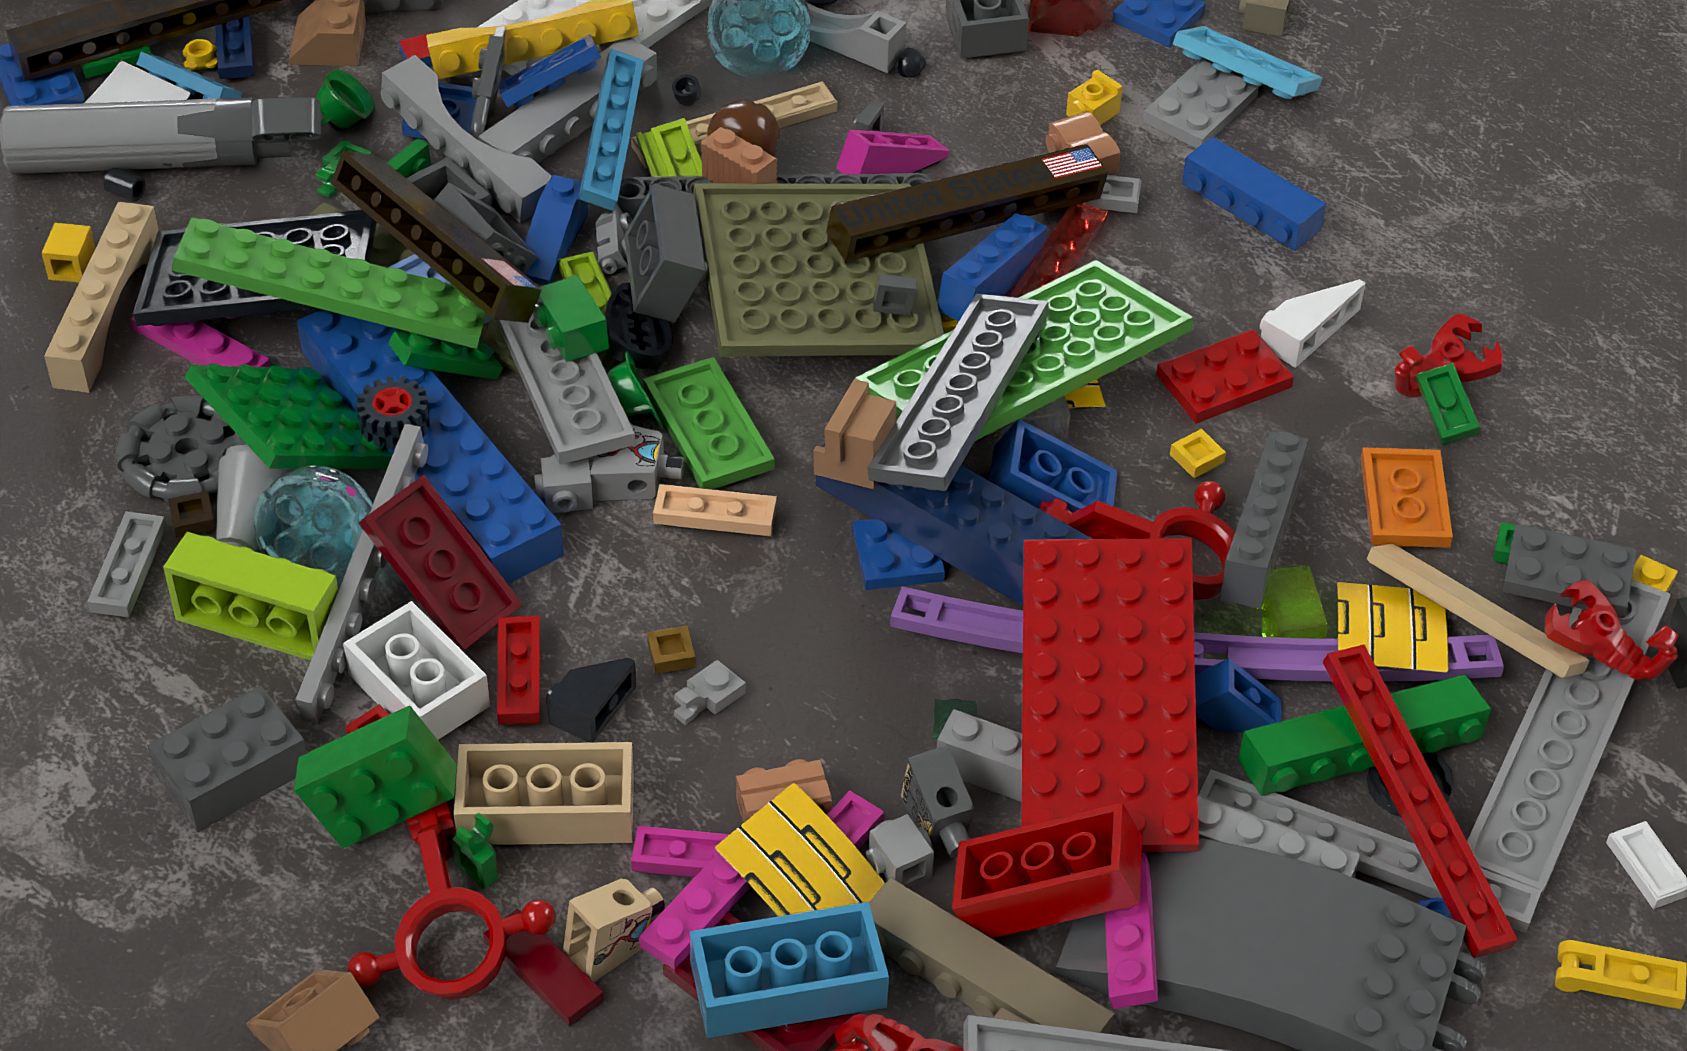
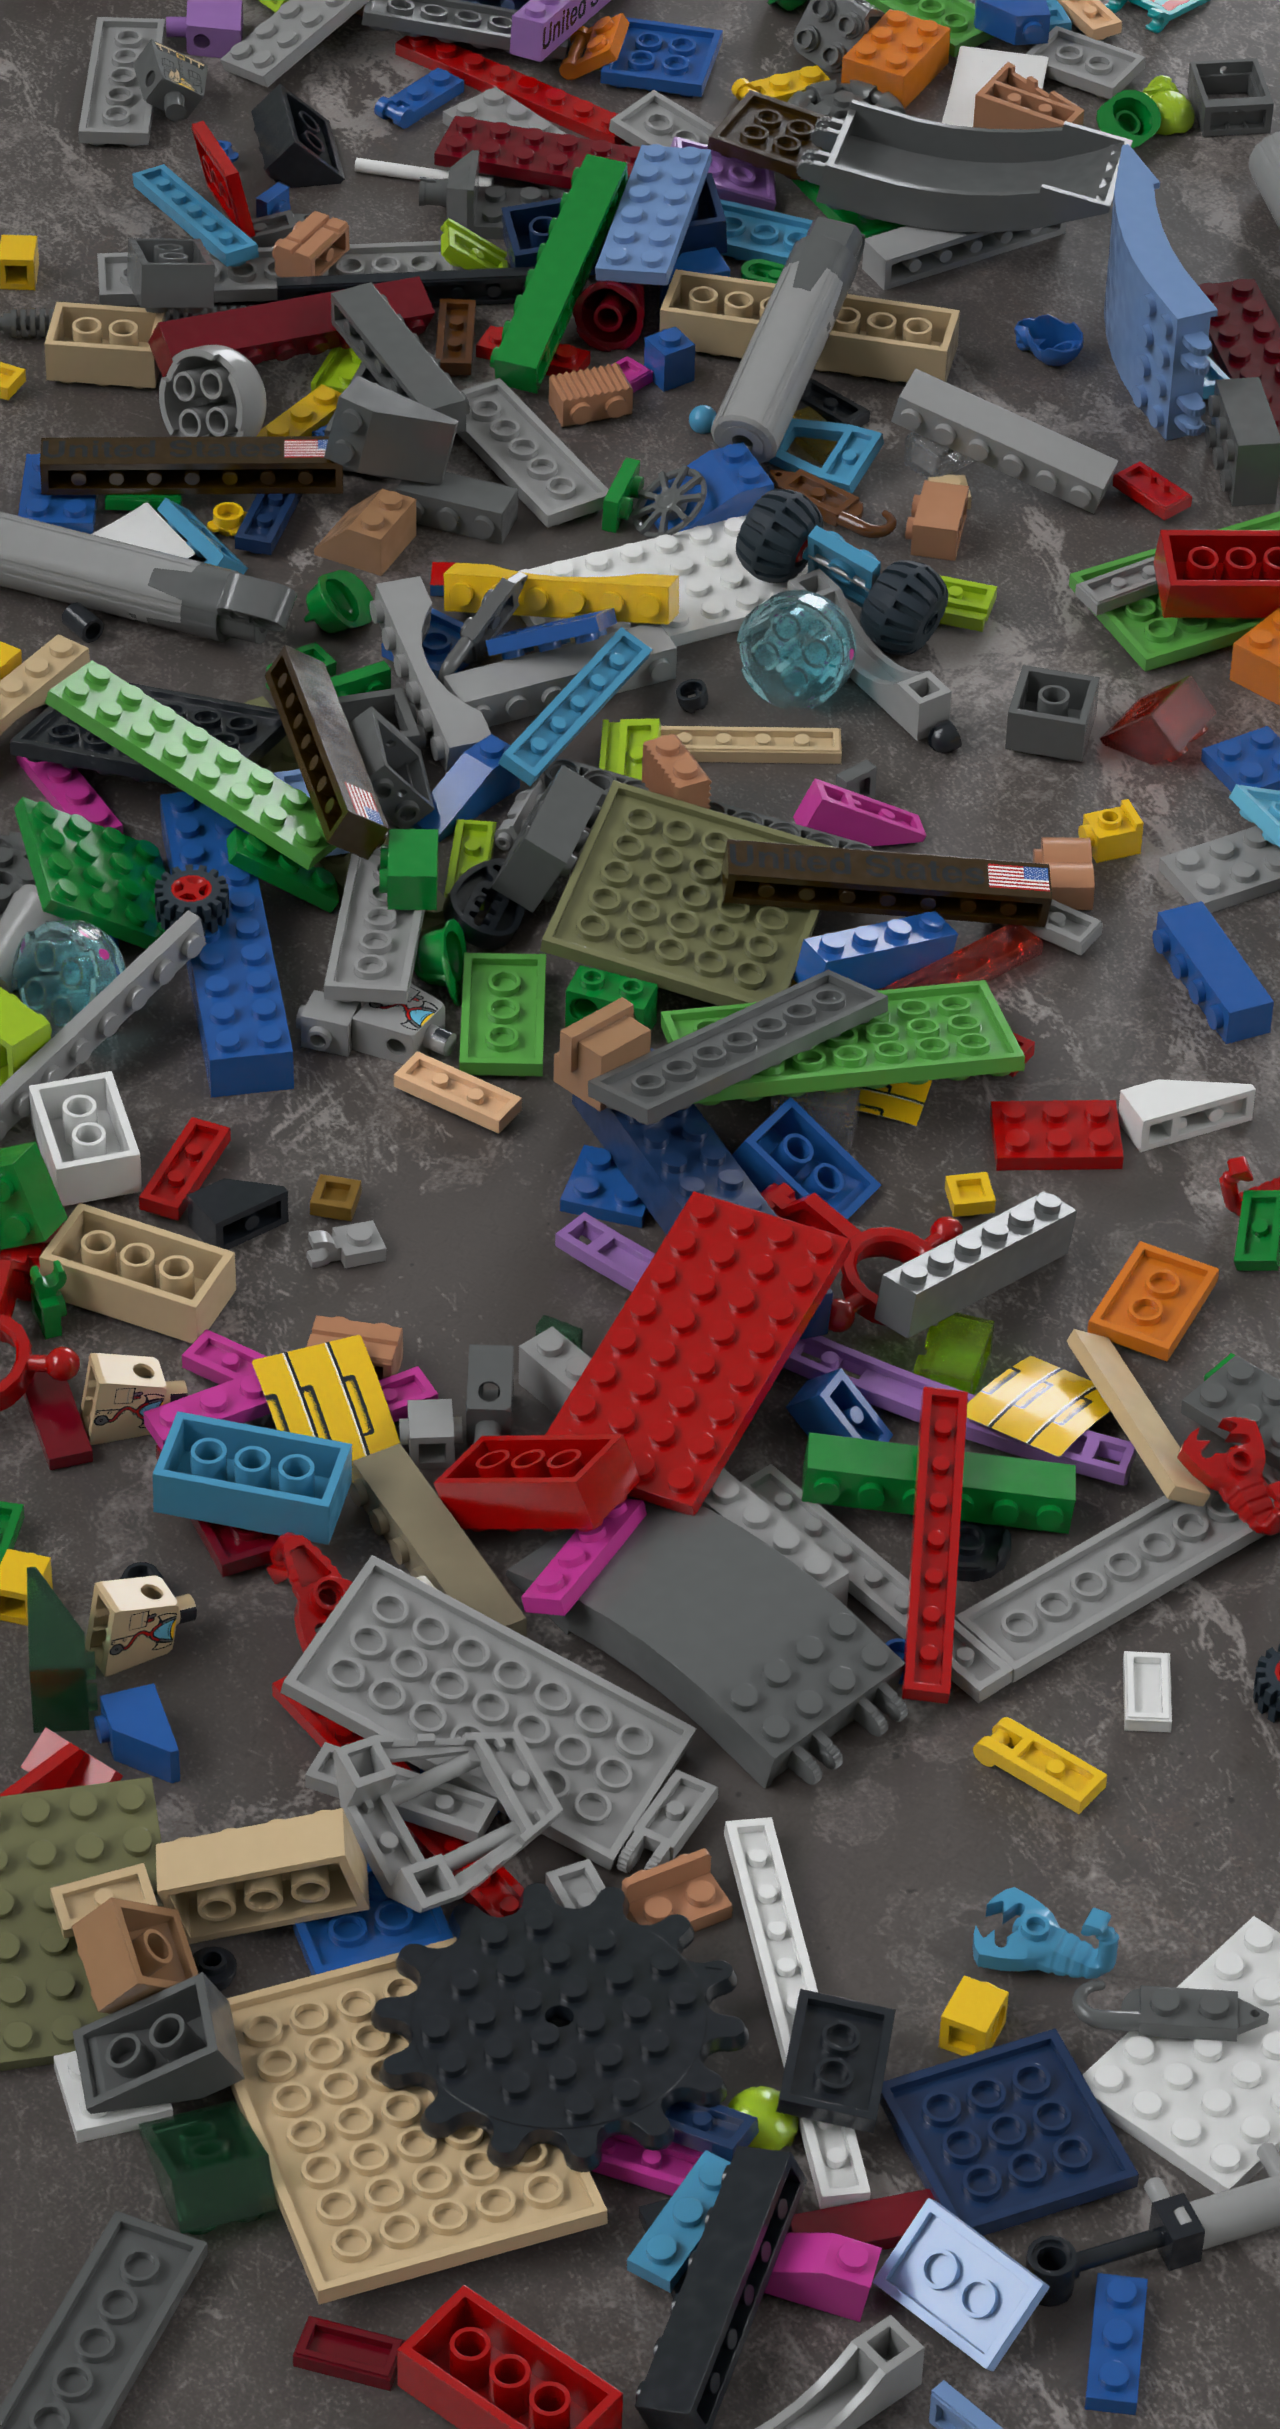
camera: 25 degrees right, 5 degrees down
dark red plate [358,475,523,651] -> none
reddish brown cylinder [707,99,780,156] -> none
dark grey plate [873,274,917,315] -> none
none -> green brick [565,965,658,1031]

